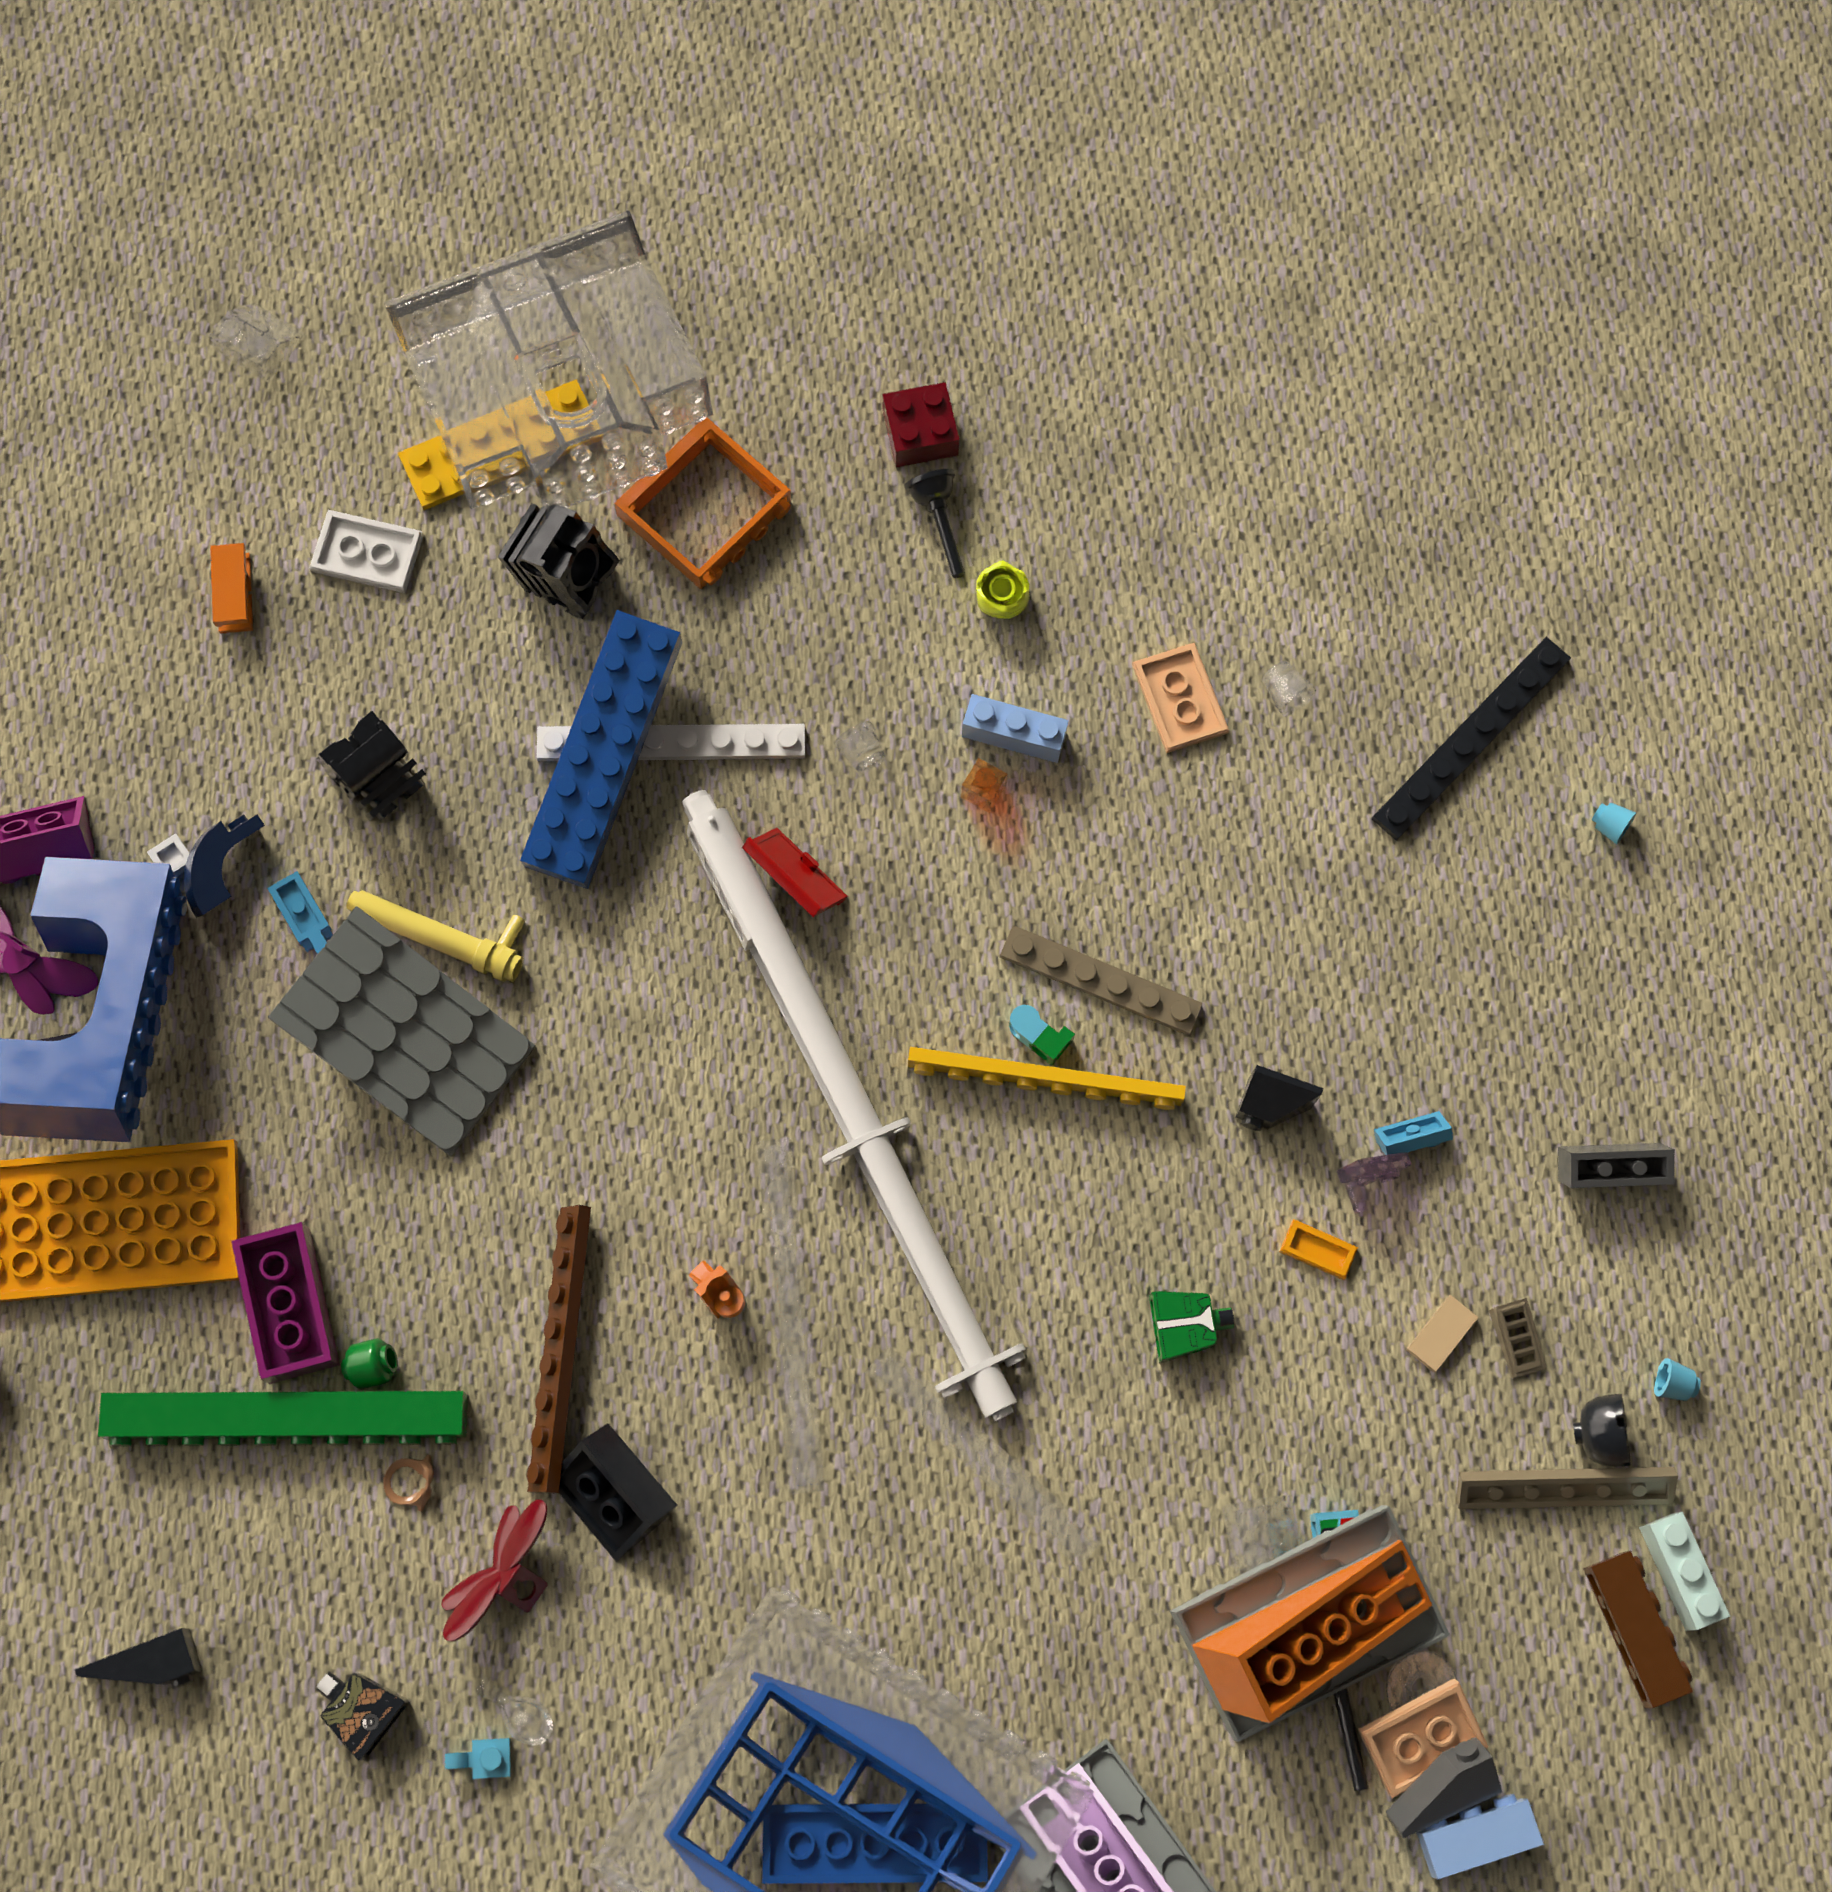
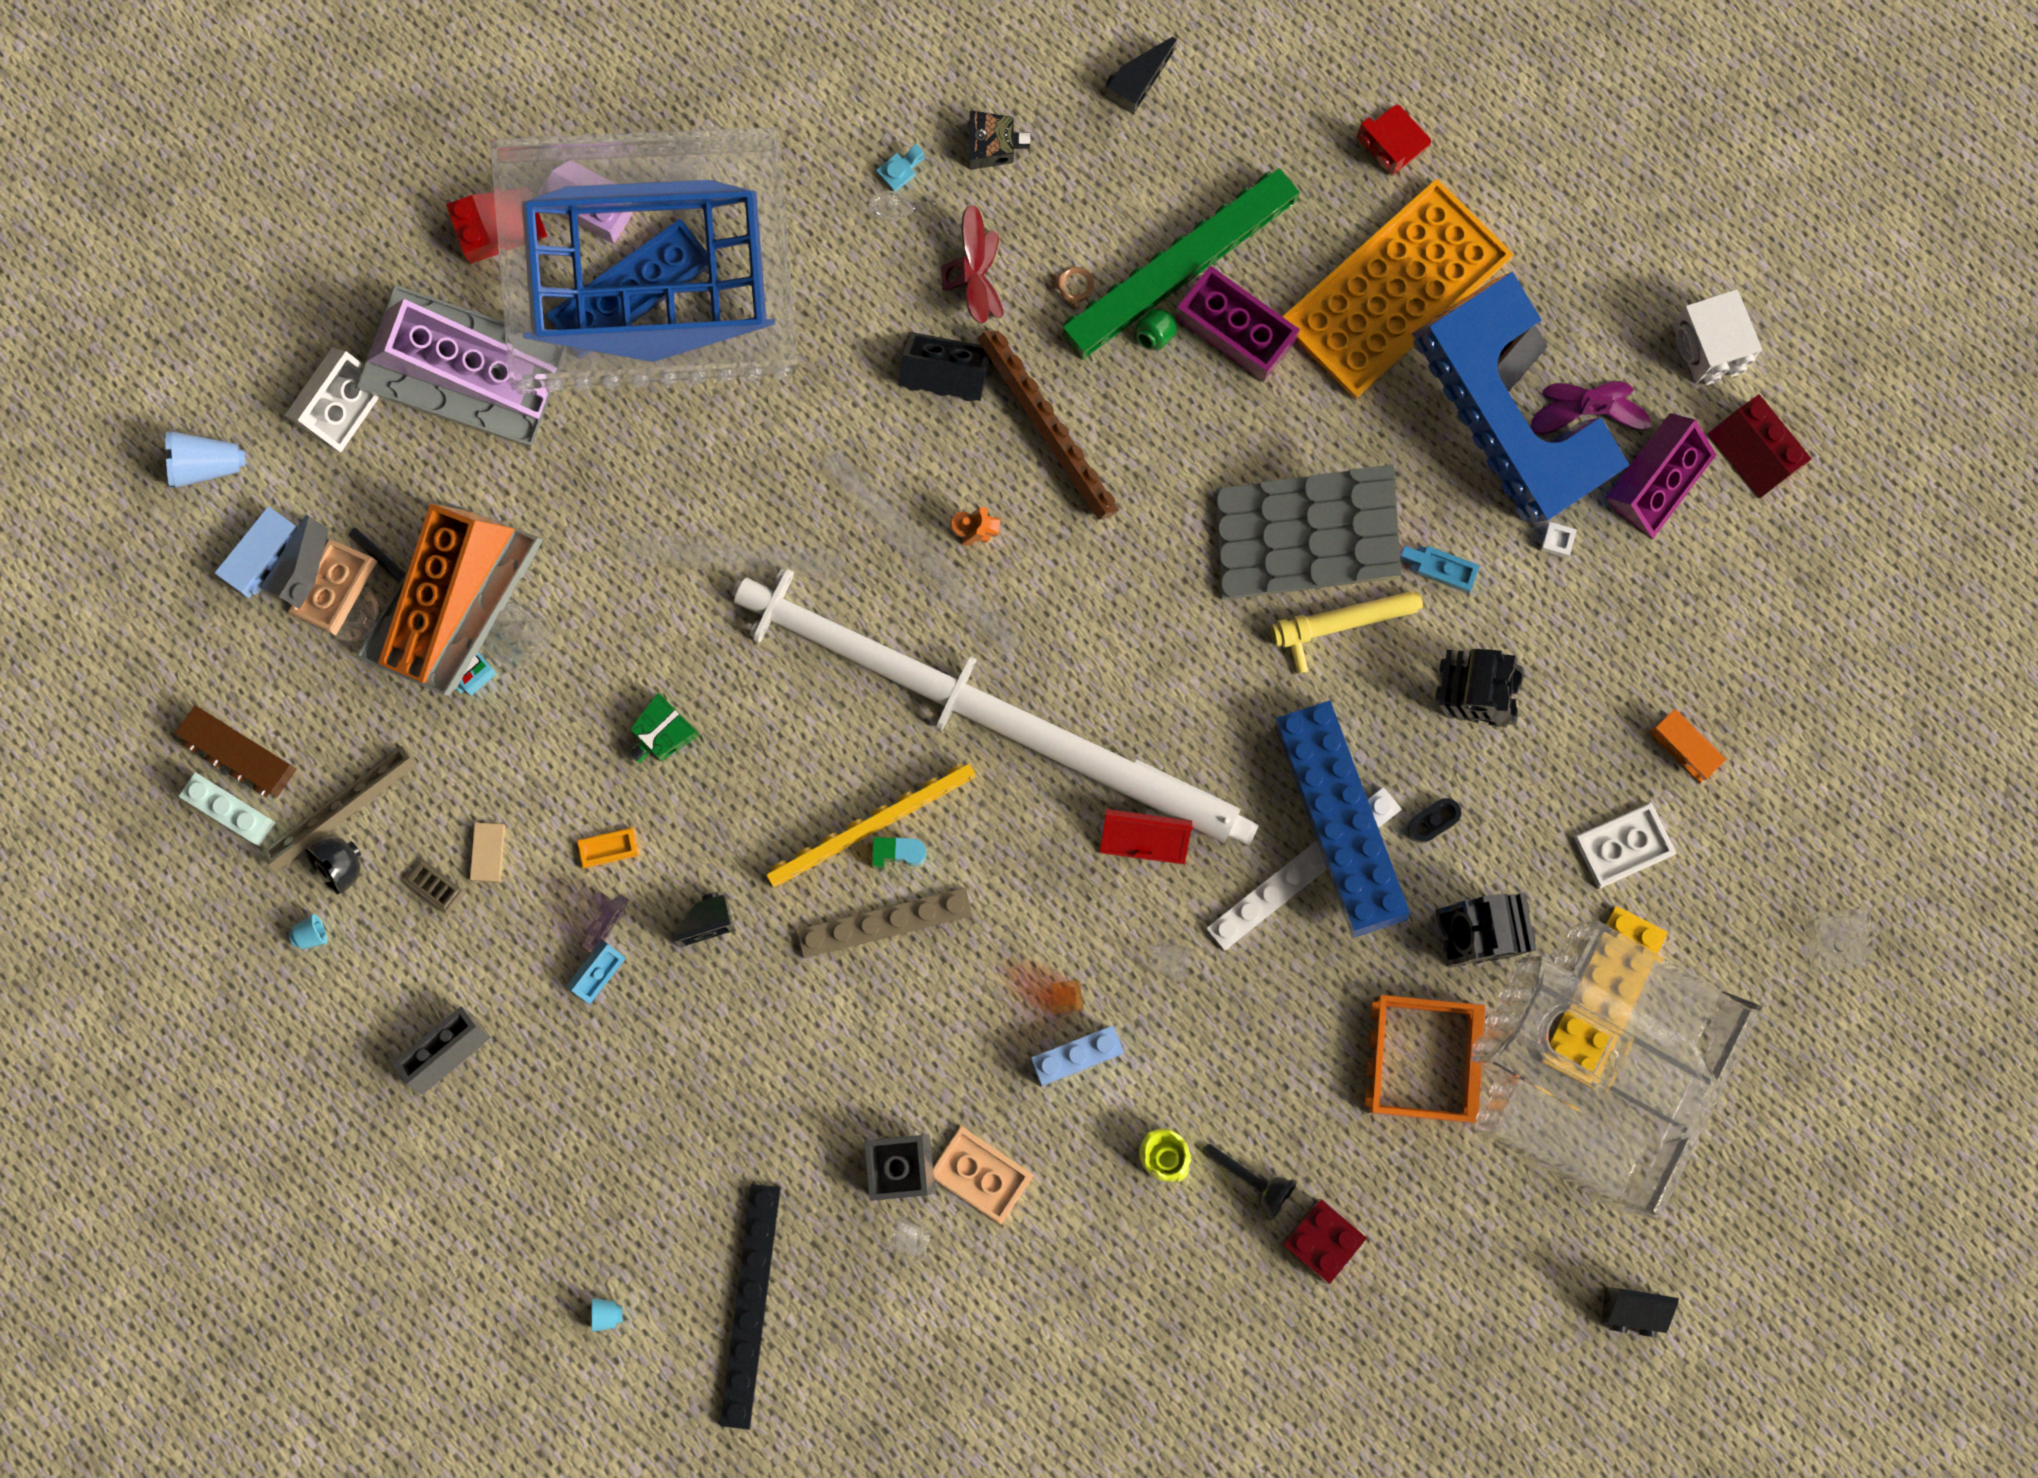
camera: 140 degrees right, 5 degrees up
dark blue arch [184,814,265,918] -> none
none -> dark grey brick [864,1134,935,1201]
none -> black plate [1407,798,1461,843]
none -> black slope [1601,1287,1679,1338]

